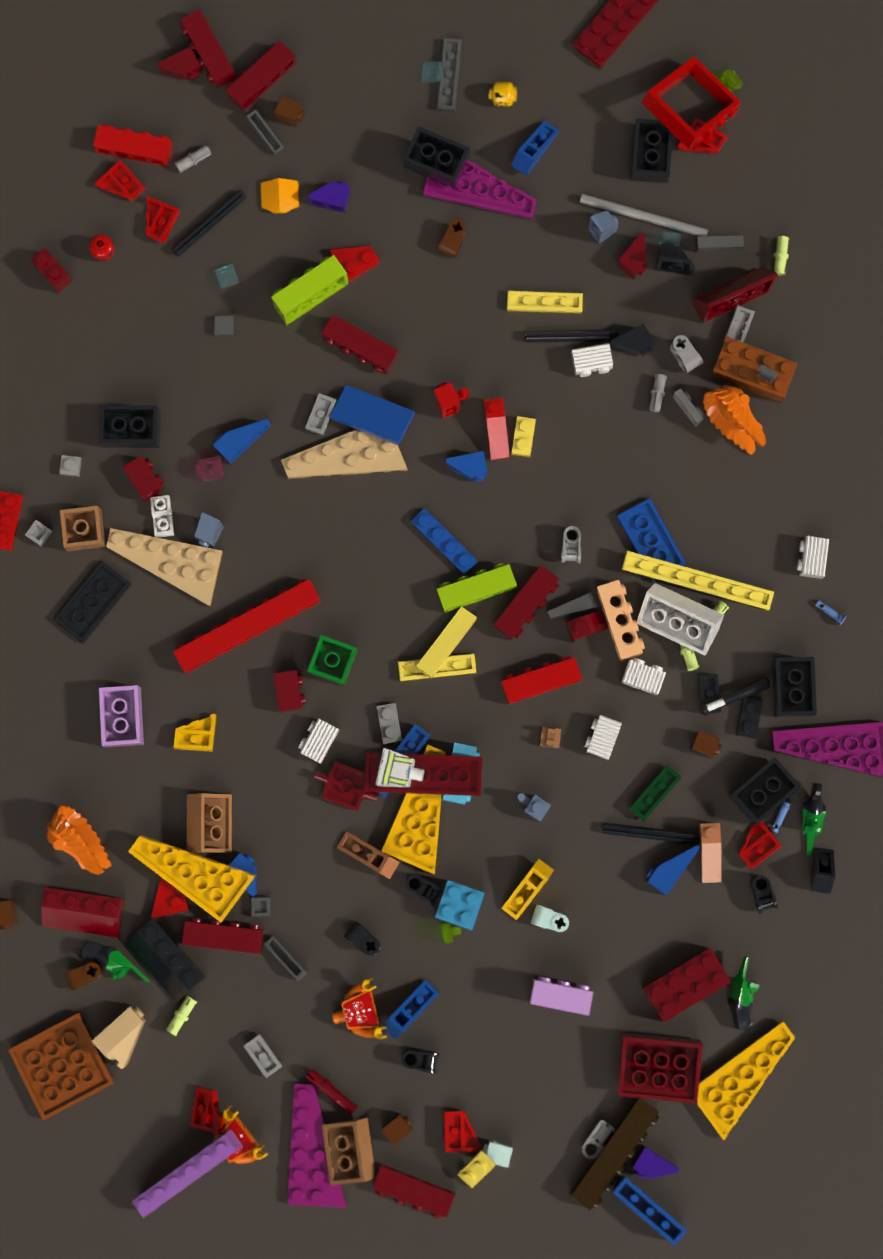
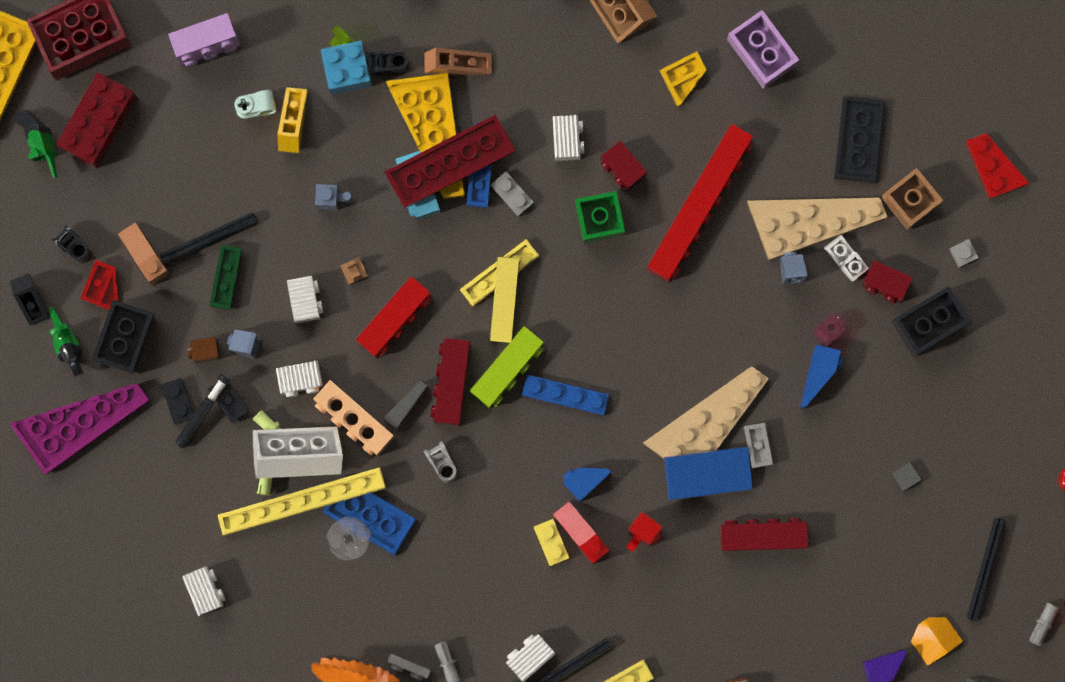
camera: 150 degrees right, 0 degrees up
light grey plate [25,520,53,547] -> none
red wing [146,196,180,244] -> none
clear light blue tile [215,264,239,289] -> none
lime brick [271,255,349,325] -> none
dark red plate [314,761,379,811] -> none
red wing [330,246,380,282] -> none
white torso [376,748,424,787] -> none
dark red slope [566,611,609,643] -> none
blue slope [646,845,700,896] -> none
medium blue piece [771,801,792,833] -> none
black brick [772,657,817,718] -> none
medium blue piece [815,600,847,626] -> none
none -> sand blue slope [227,330,261,359]
none -> clear plate [327,516,371,560]

